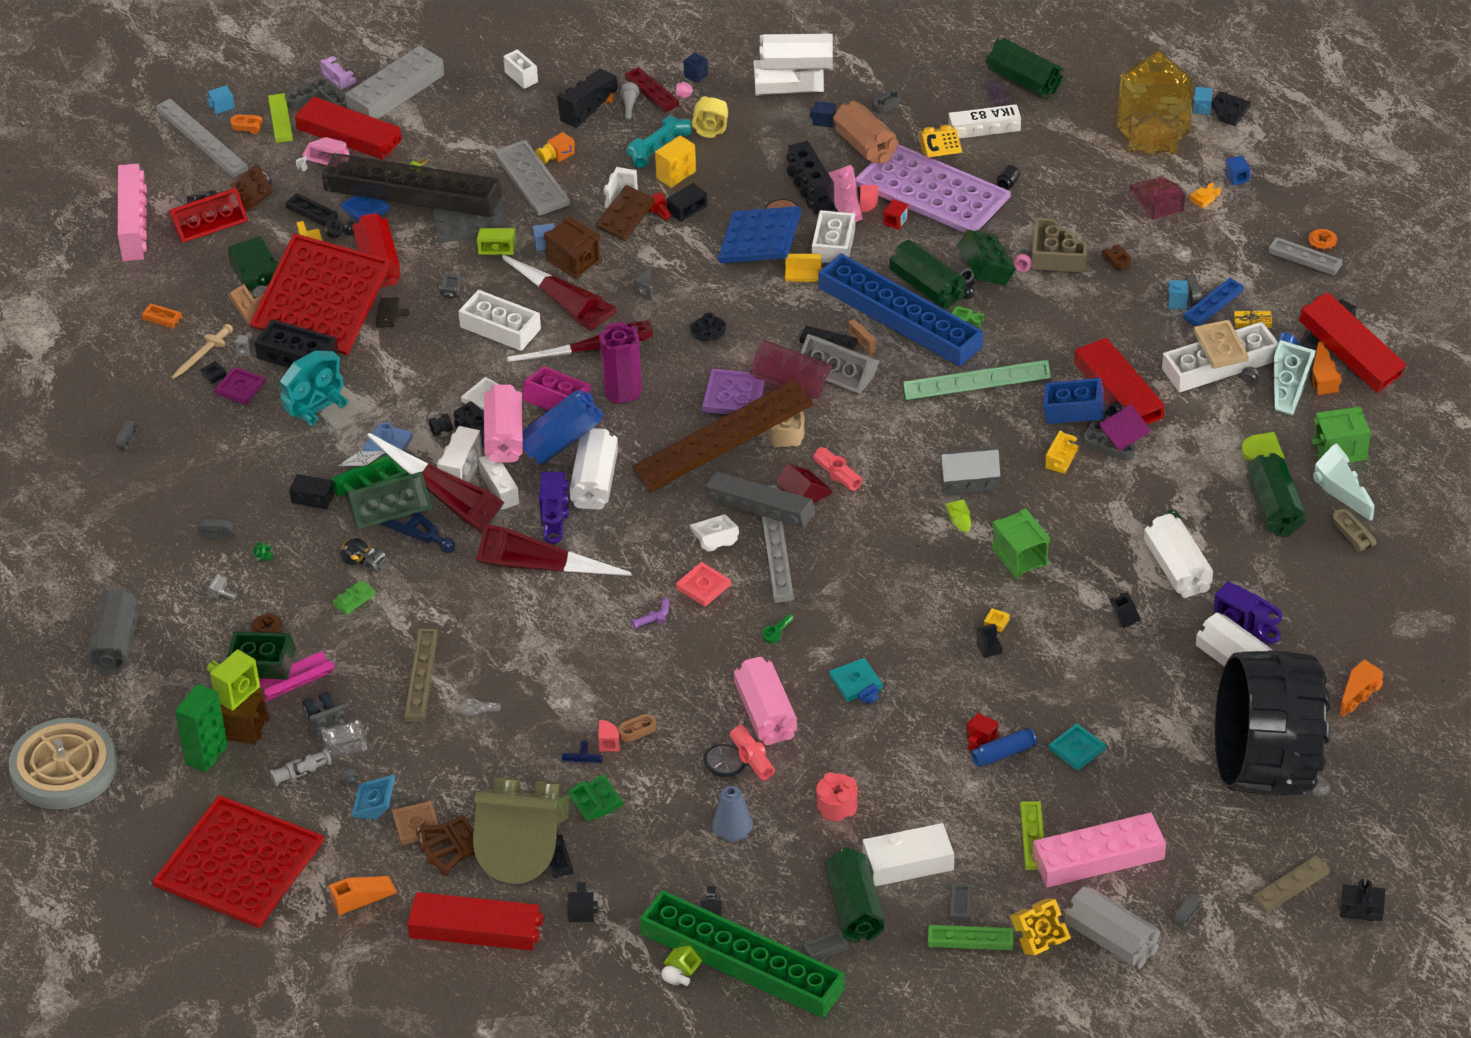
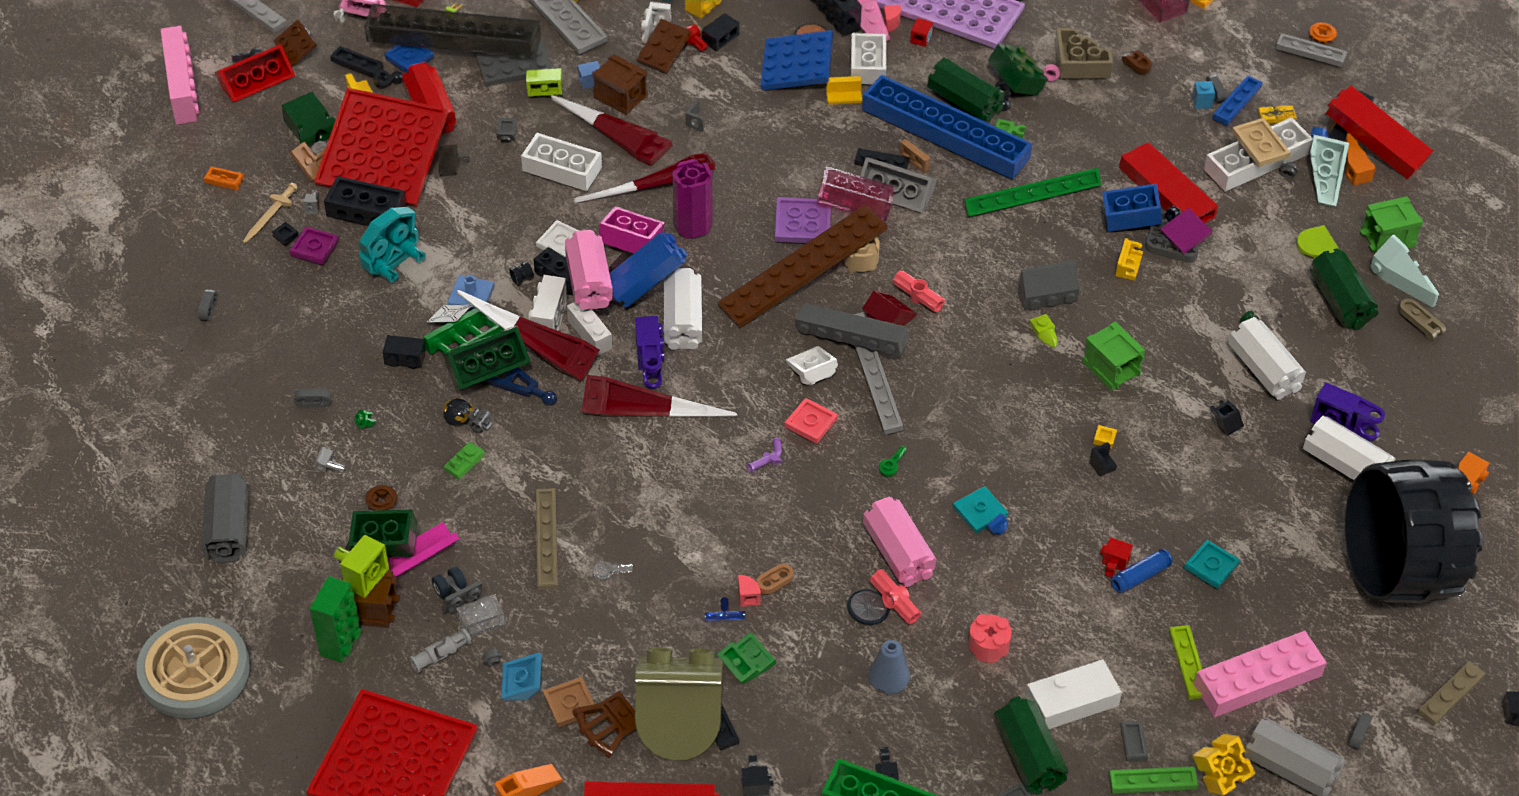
camera: 10 degrees left, 5 degrees up
black dish [690,312,727,342] -> none

